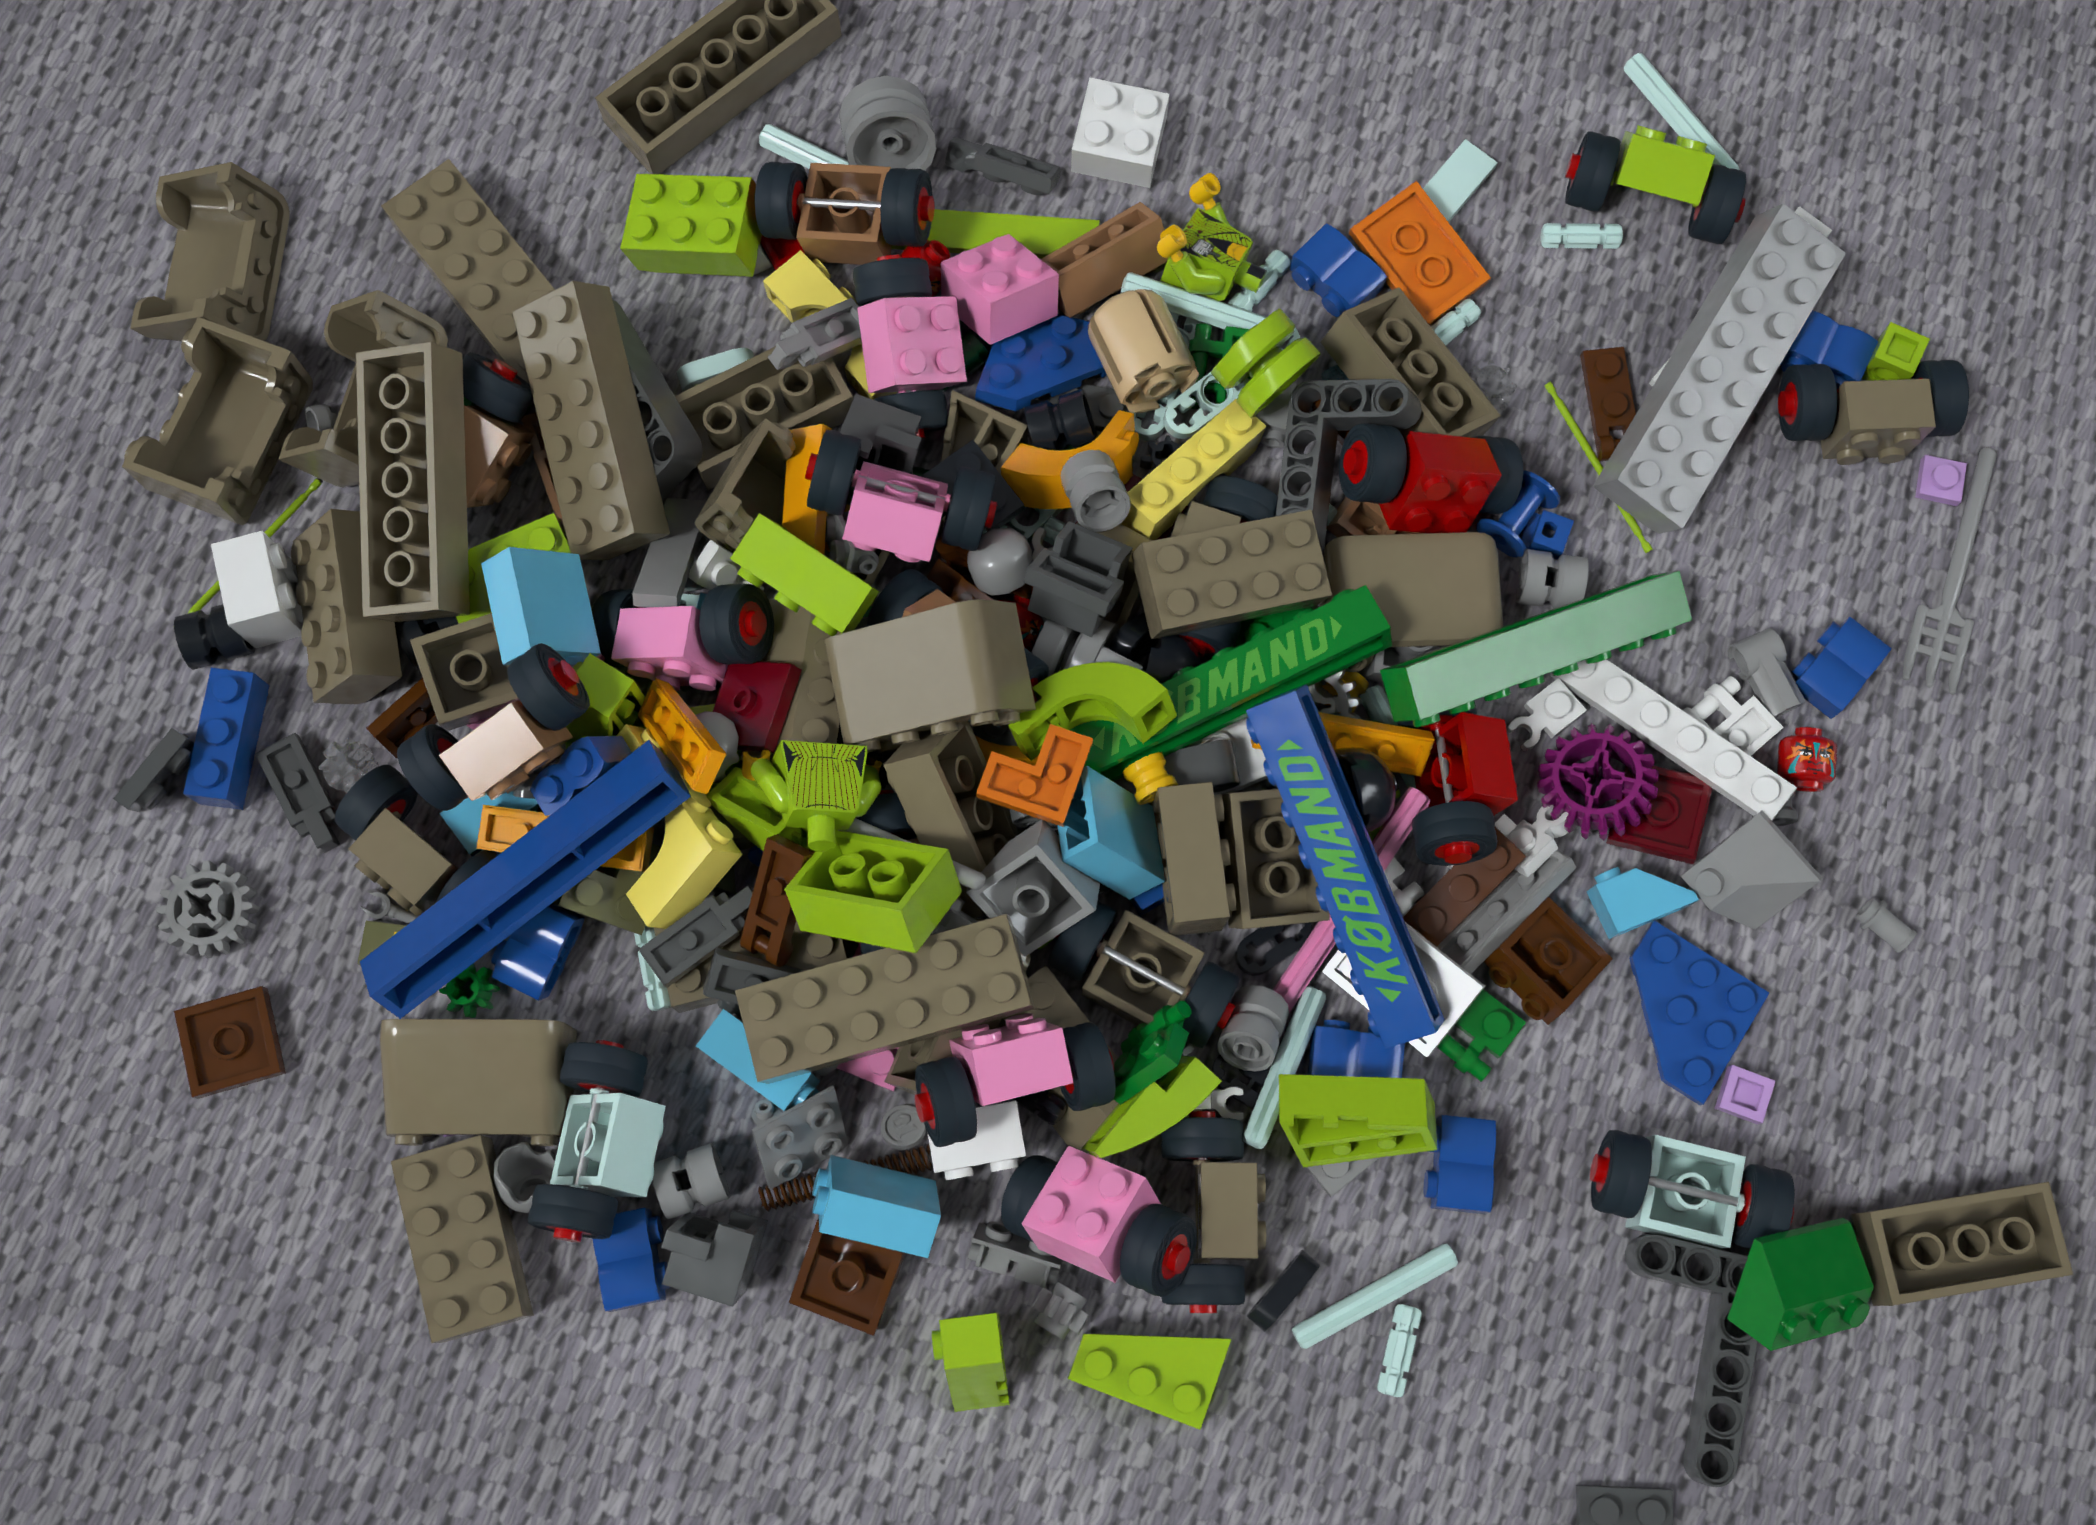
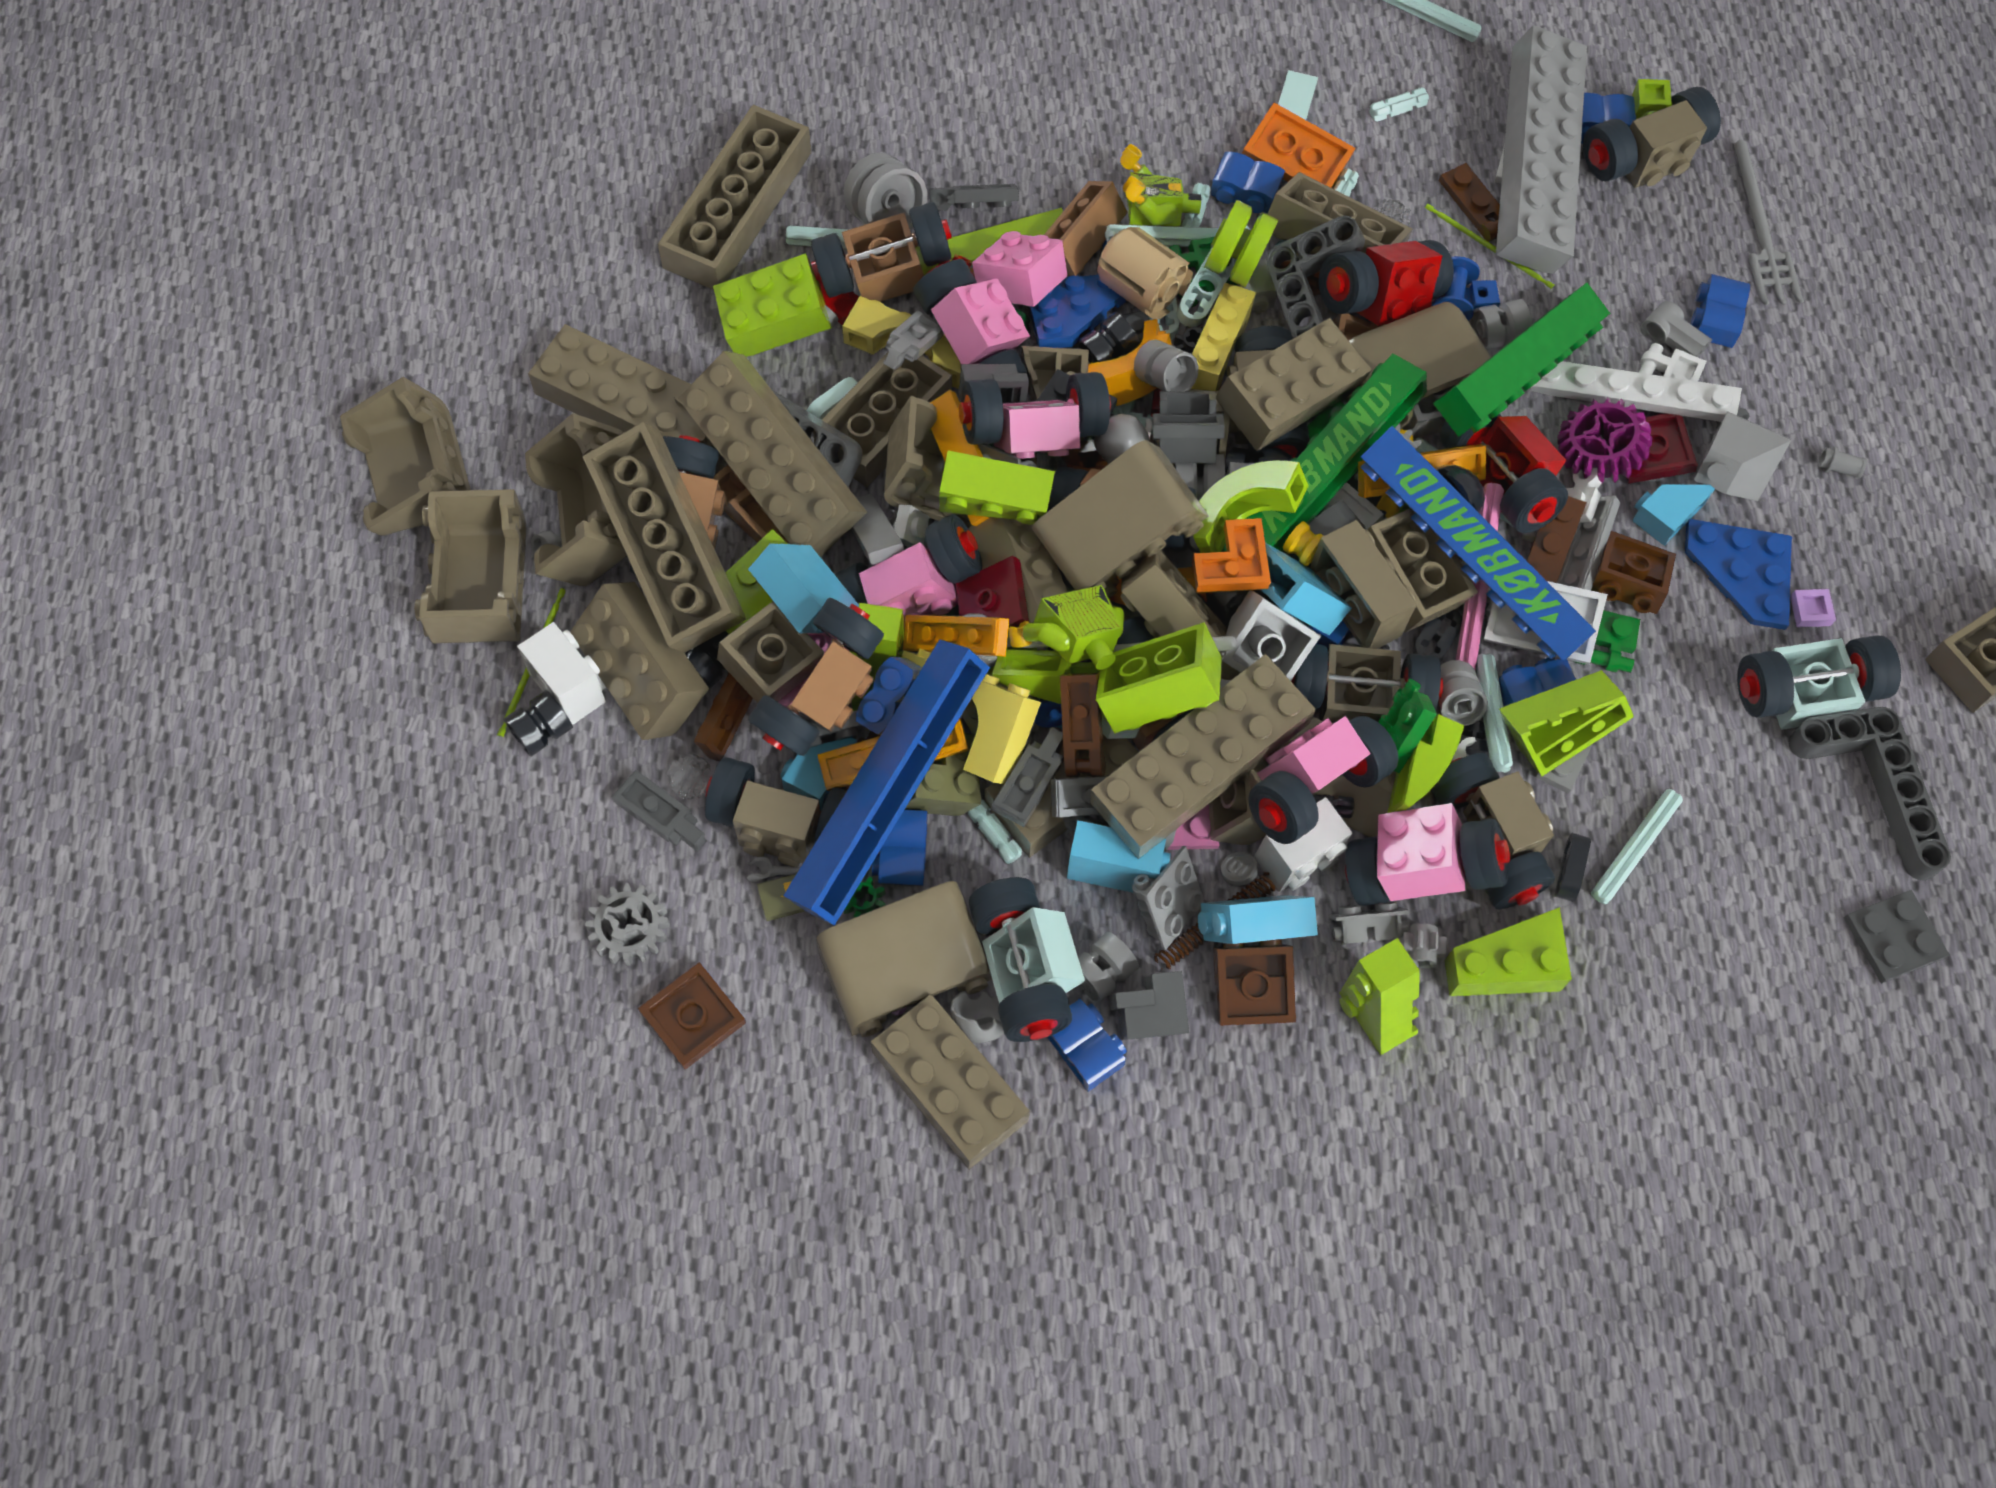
camera: 25 degrees left, 10 degrees down
dark grey plate [113,728,194,812] -> none
blue brick [183,667,270,810] -> none
white brick [1071,78,1169,188] -> none
light aqua axle [1377,1304,1422,1397] -> none
blue brick [1423,1115,1496,1214] -> none
white plate [1506,678,1587,751] -> none
brick [1565,125,1746,244] -> none
green slope [1727,1218,1874,1351] -> none
red head [1777,727,1837,792] -> none
lavender plate [1915,455,1967,506] -> none

